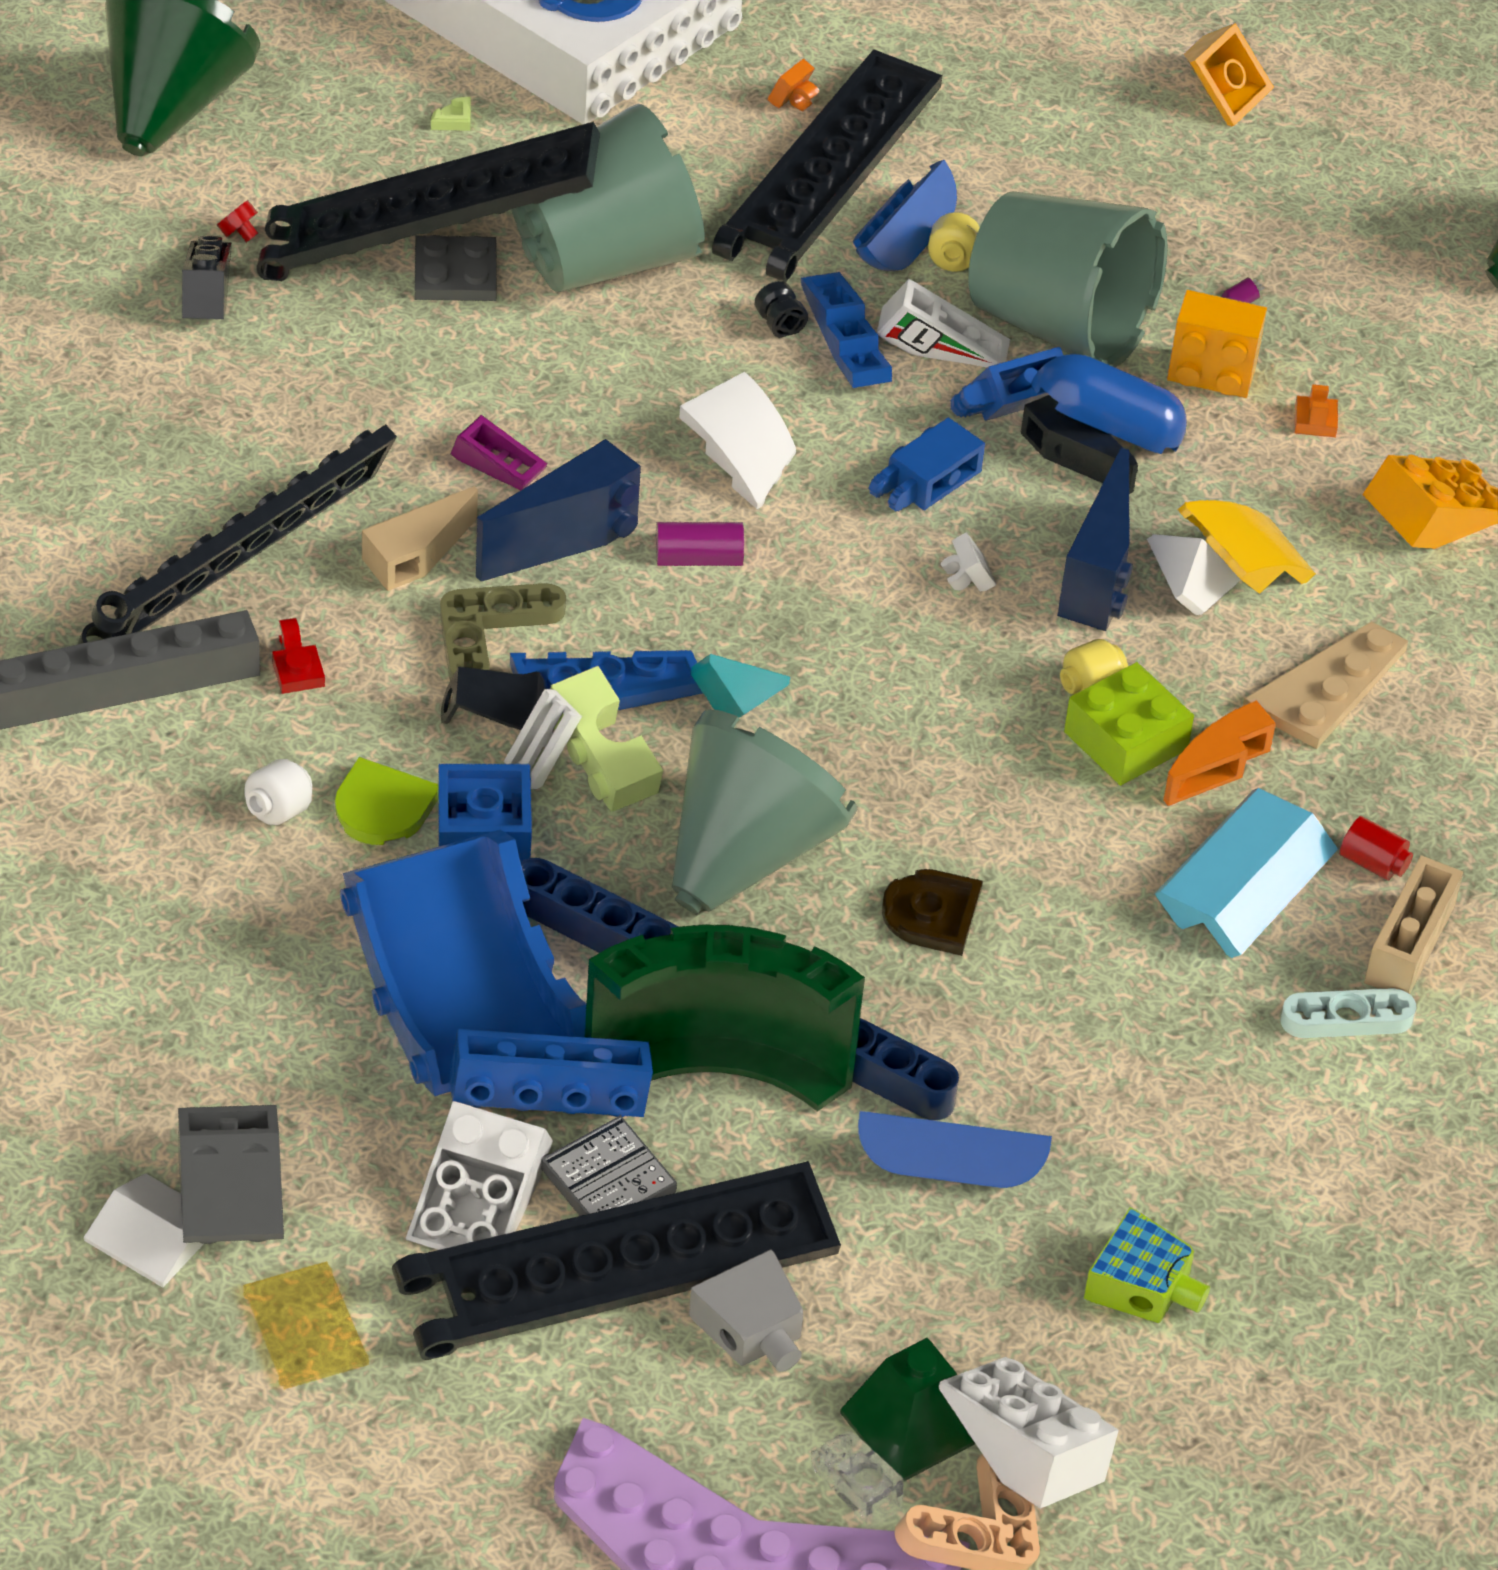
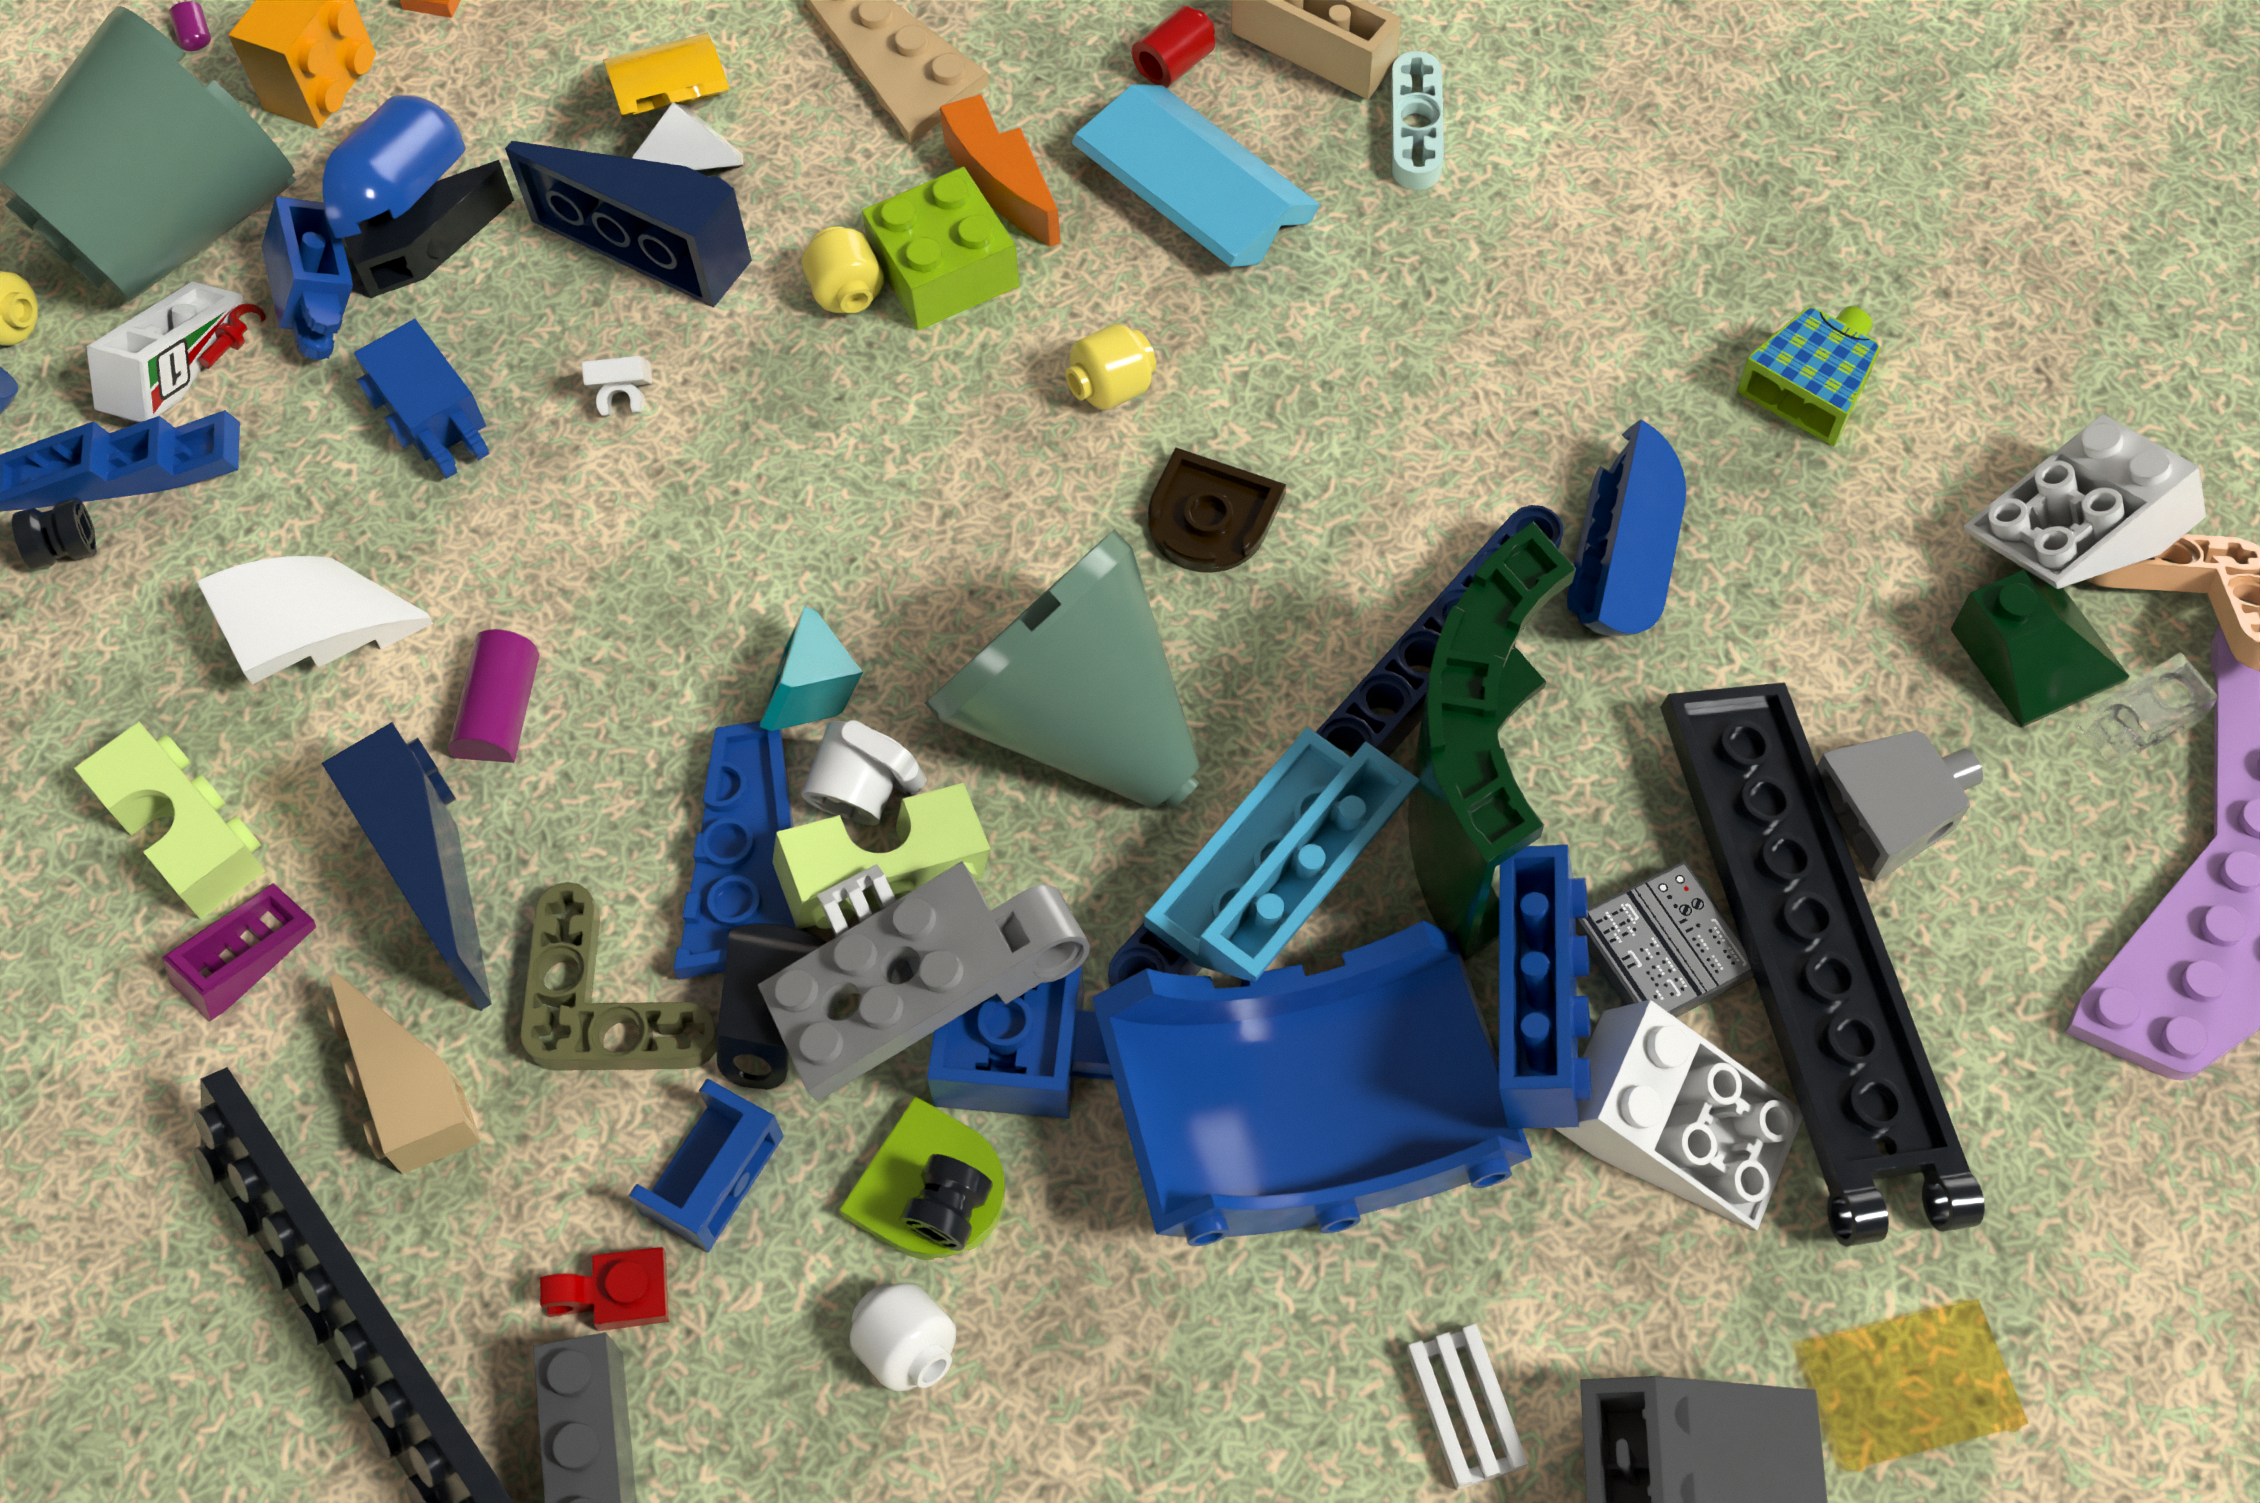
camera: 75 degrees left, 15 degrees up
none -> yellowish green arch [74,721,265,920]
none -> red hand [198,303,266,369]
none -> blue panel [628,1079,784,1253]
none -> light grey hinge [758,861,1090,1102]
none -> white piece [801,720,927,825]
none -> black wheel [899,1154,993,1251]
none -> light yellow head [1065,323,1156,411]
none -> medium azure slope [1144,727,1419,982]
none -> white tile [1407,1324,1528,1490]

